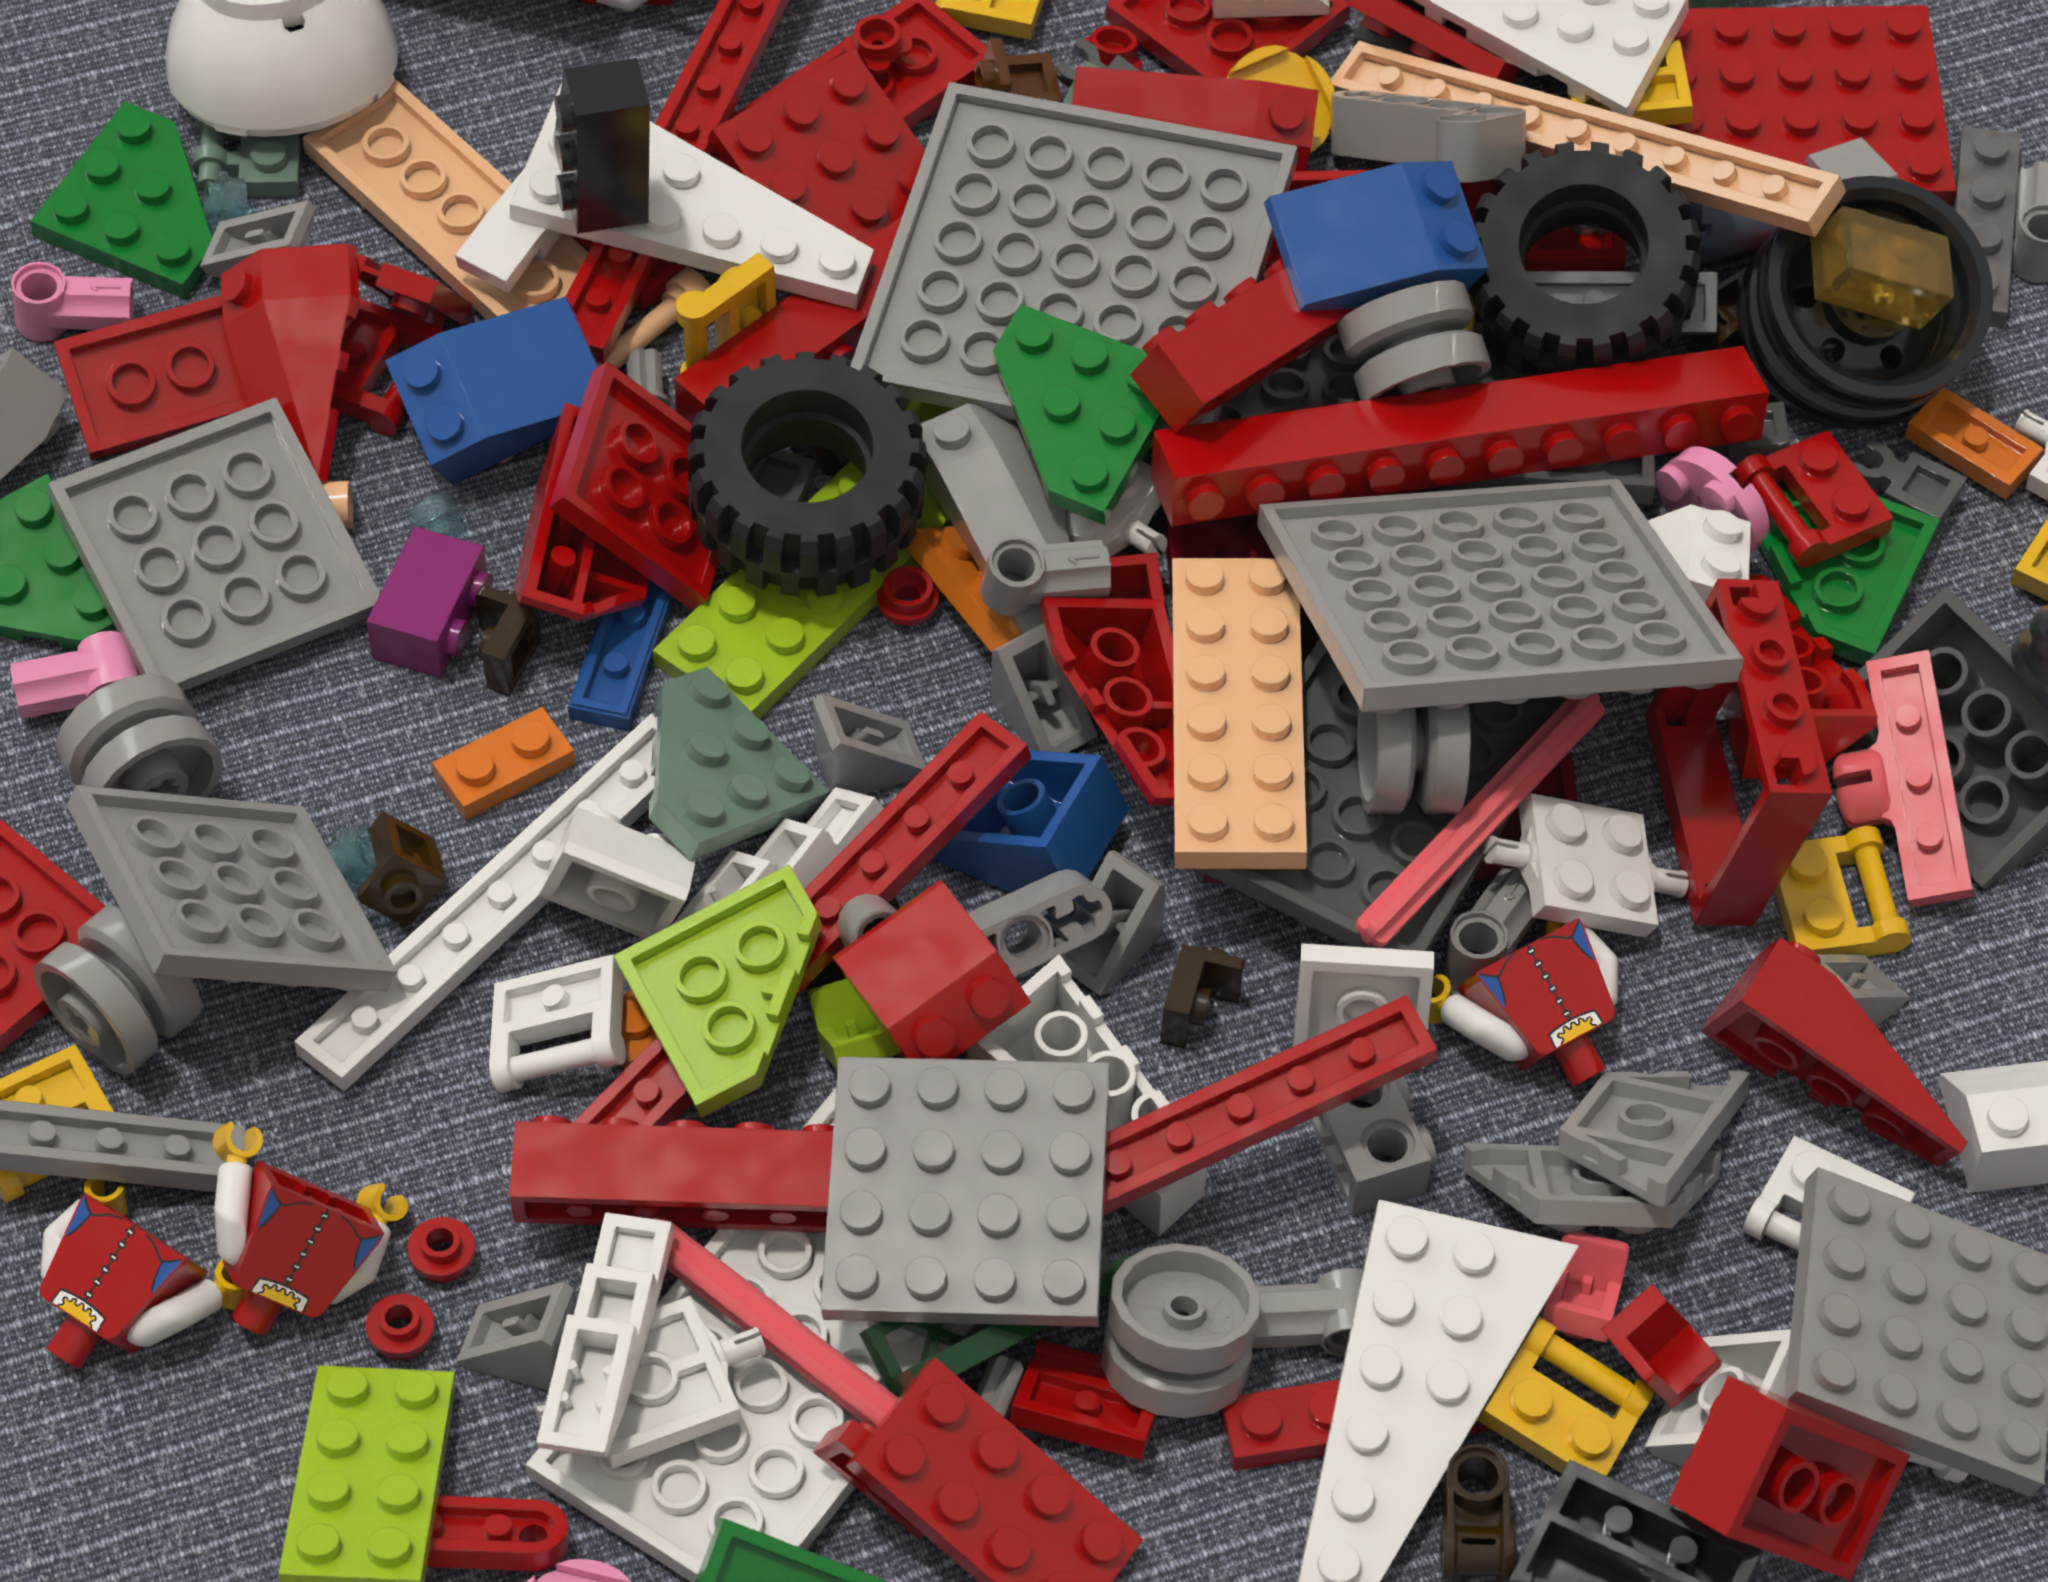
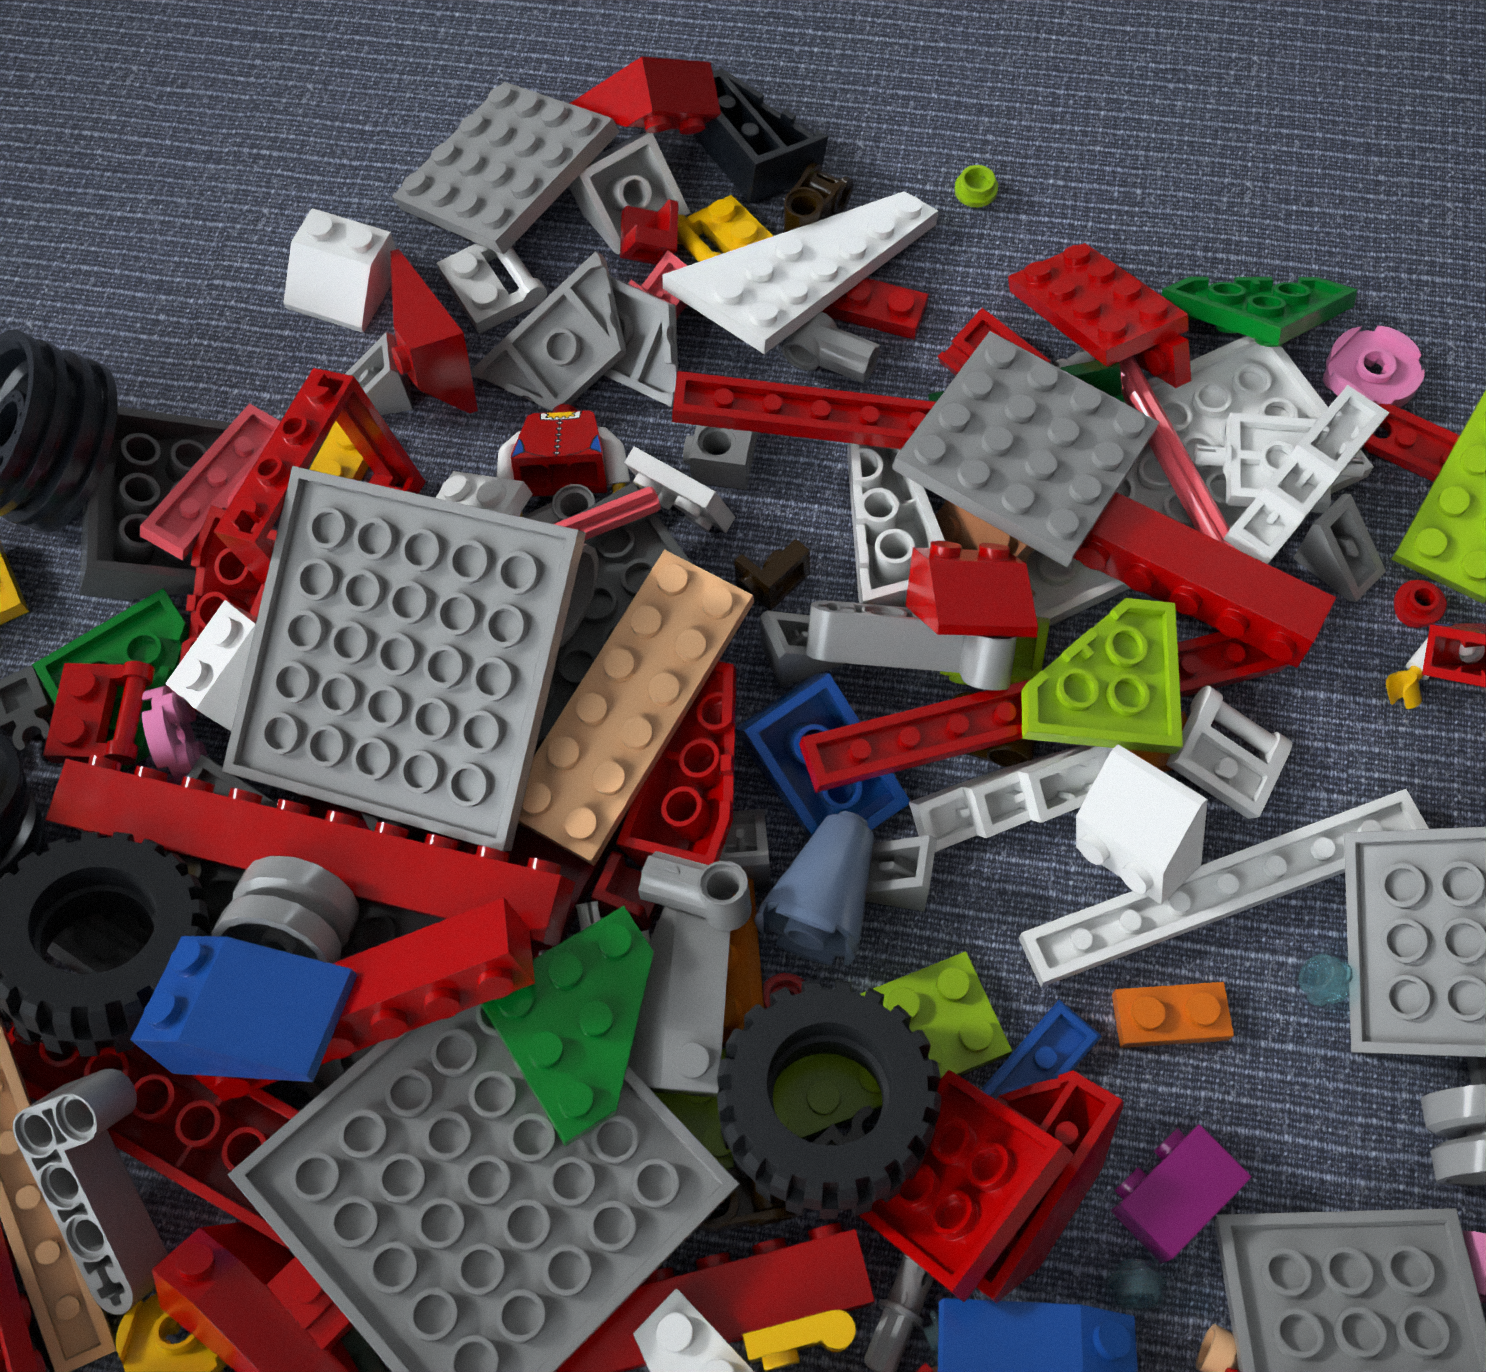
camera: 145 degrees left, 10 degrees up
dark brown bracket [357,811,446,926] -> none
red plate [407,1217,476,1283] -> none
dark brown bracket [475,585,542,696] -> none
sand green plate [649,667,830,861] -> none
light grey wheel [1101,1243,1260,1418] -> none
none -> sand blue cone [754,811,874,965]

